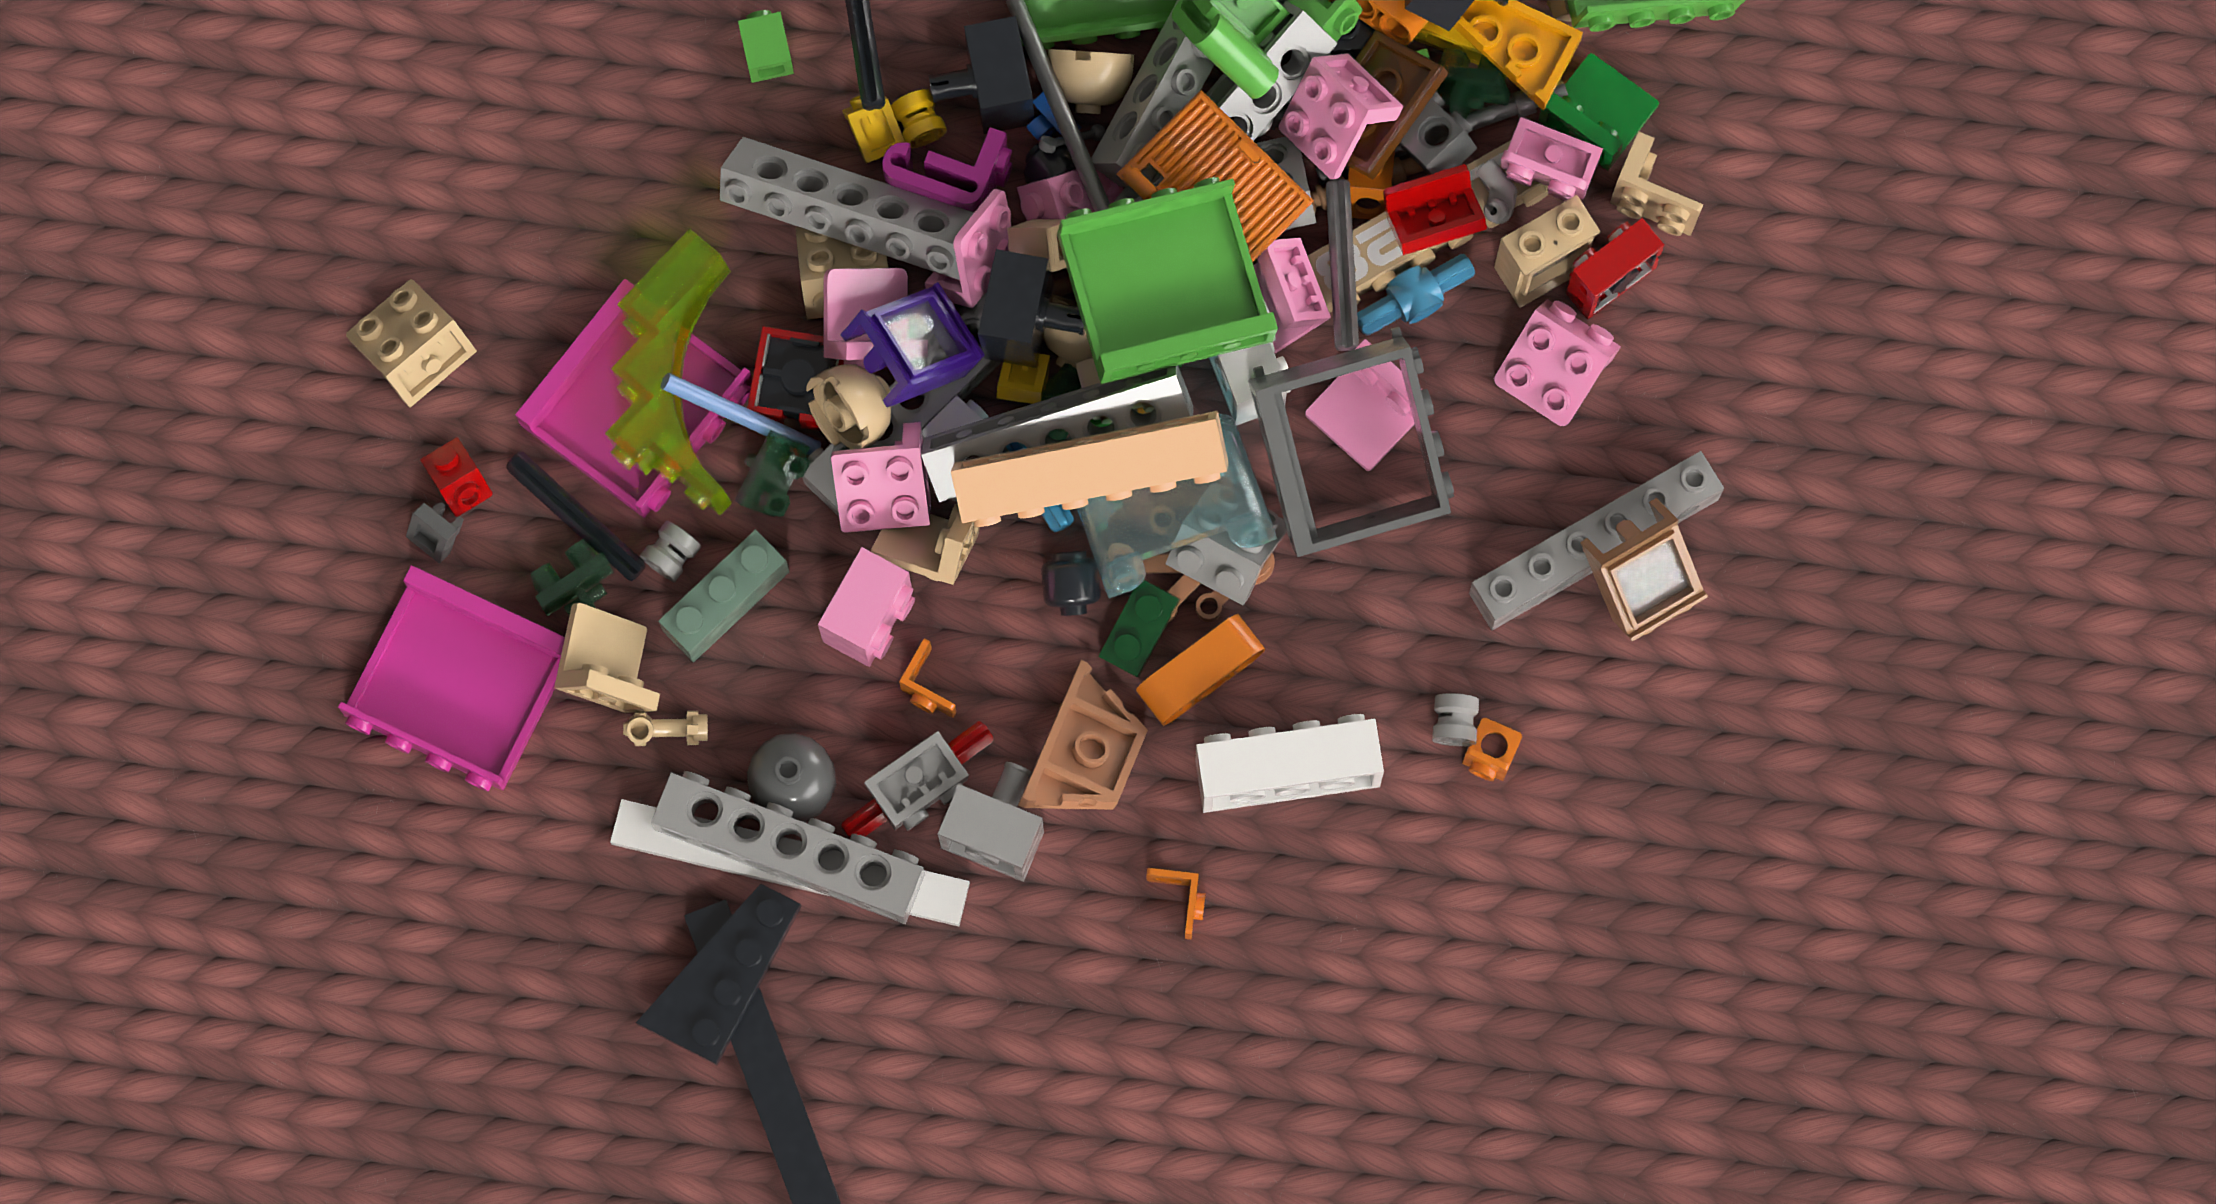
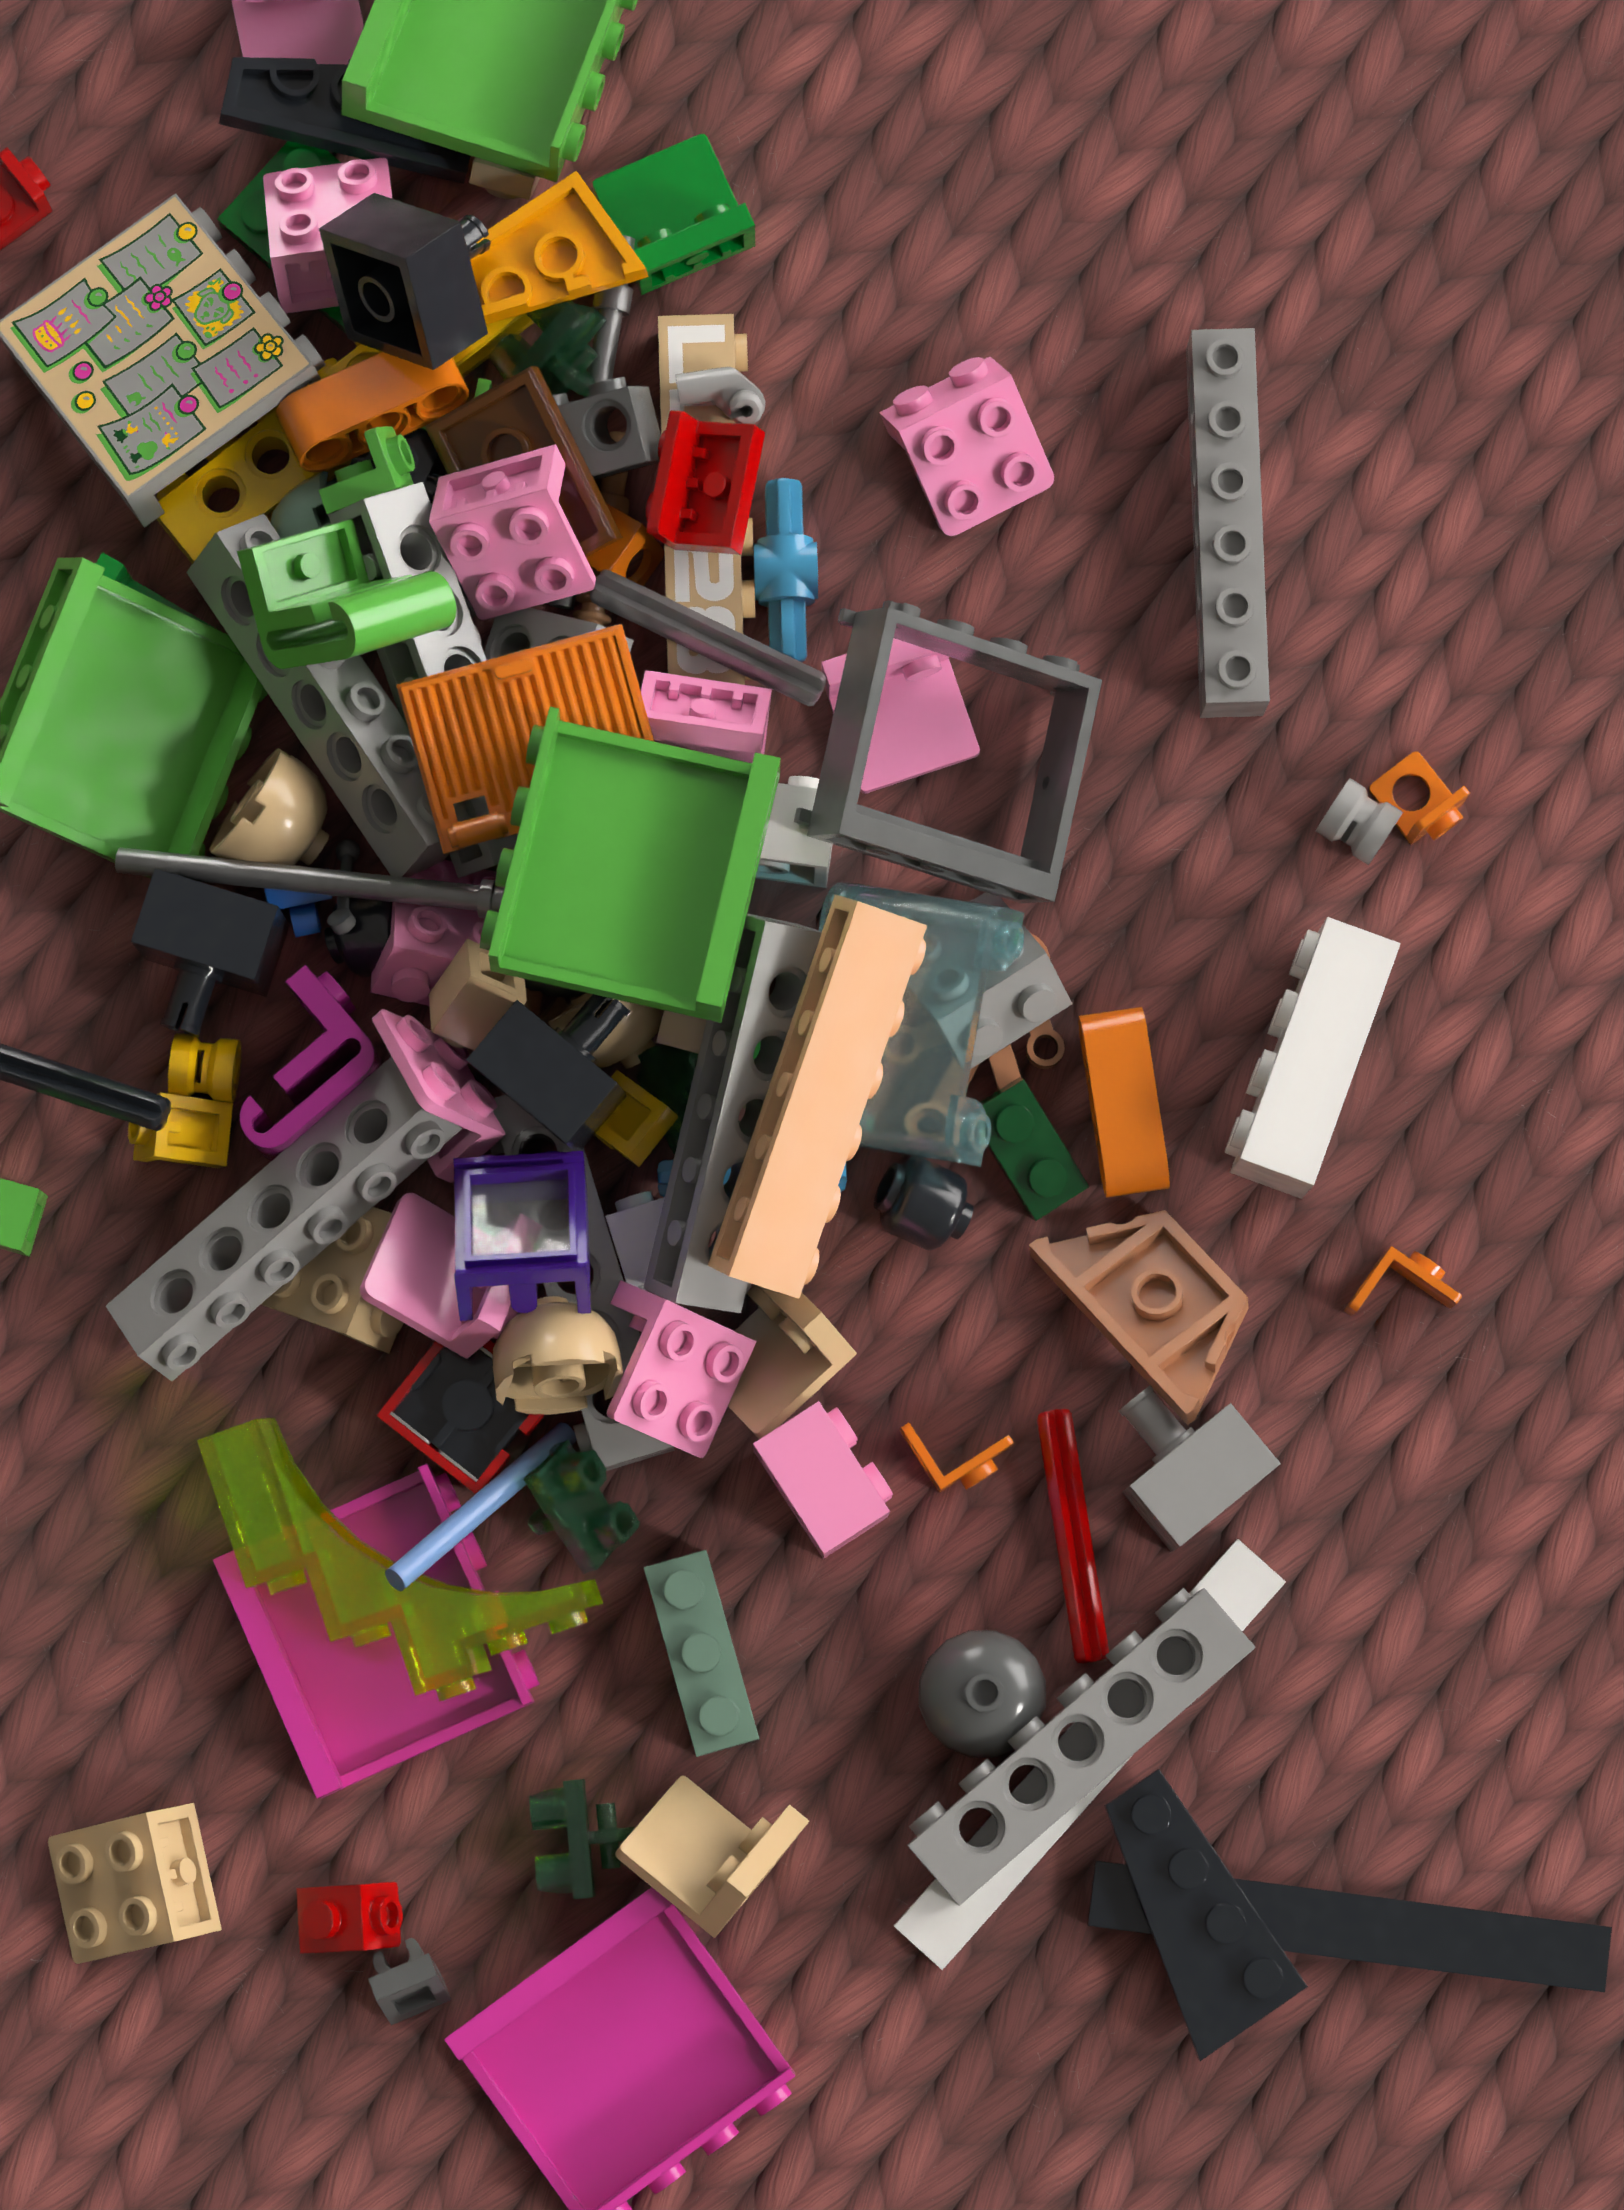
camera: 65 degrees left, 5 degrees up
black axle [506,451,646,581] -> none
tan bar [623,710,708,746] -> none
light grey wheel [640,521,701,582] -> none
light grey bracket [864,731,969,831] -> none
tan window [1494,195,1601,308] -> none
bright pink bracket [1501,117,1603,201] -> none
red piece [1566,218,1665,320] -> none
medium nougat window [1580,498,1708,642] -> none
tan bracket [1610,131,1703,236] -> none

